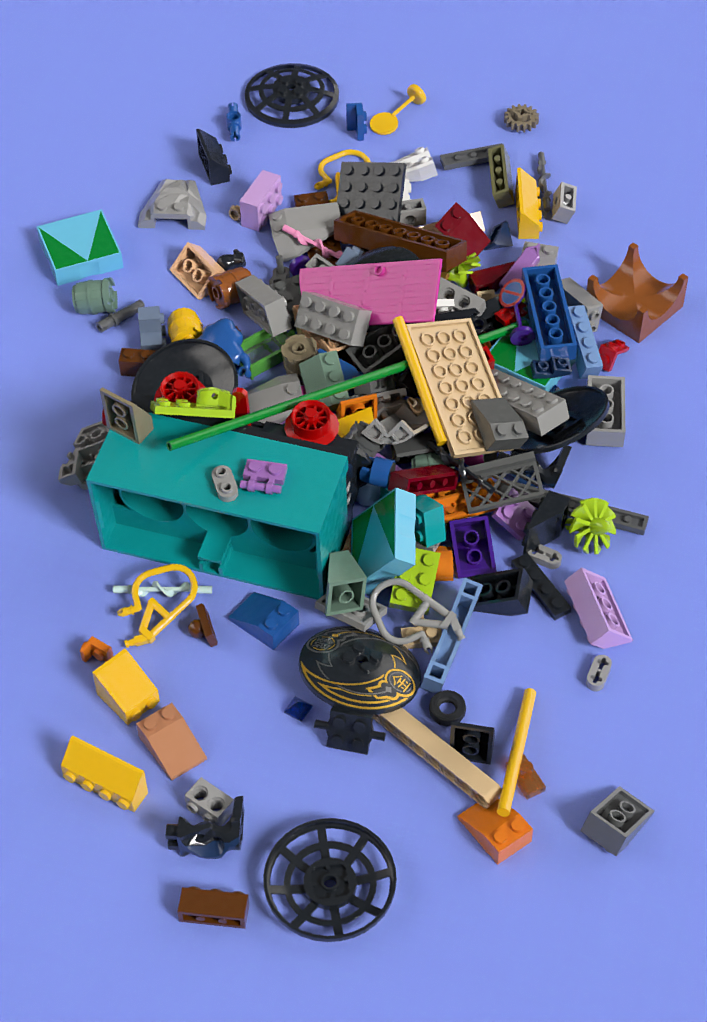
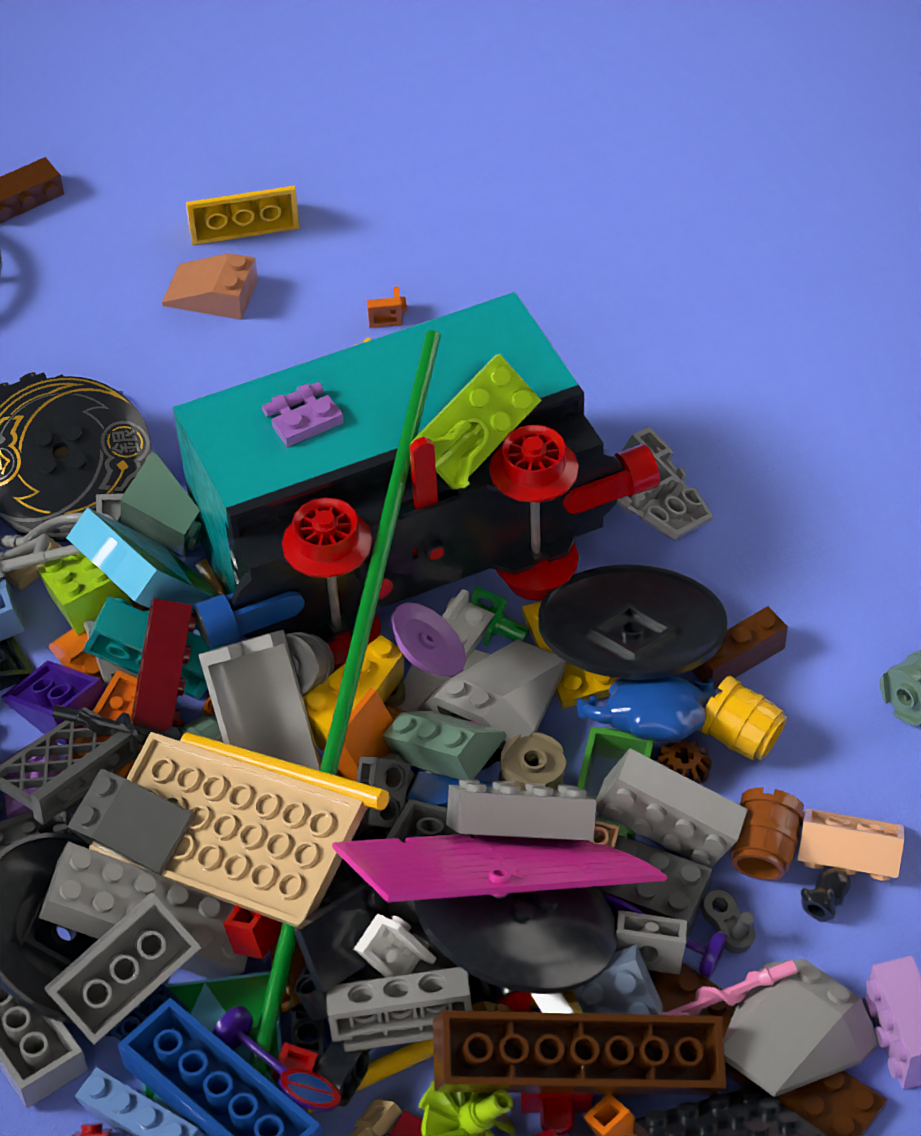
camera: 140 degrees right, 0 degrees up
yellow slope [92,648,160,725] -> none
dark grey pin [96,299,145,333] -> none
dark tan slope [100,387,154,445] -> none
sand blue brick [138,306,167,350] -> none
black hips [165,796,245,859] -> none
light grey brick [185,777,234,826] -> none
light grey plate [212,465,238,502] -> none
none -> light grey brick [44,893,202,1044]

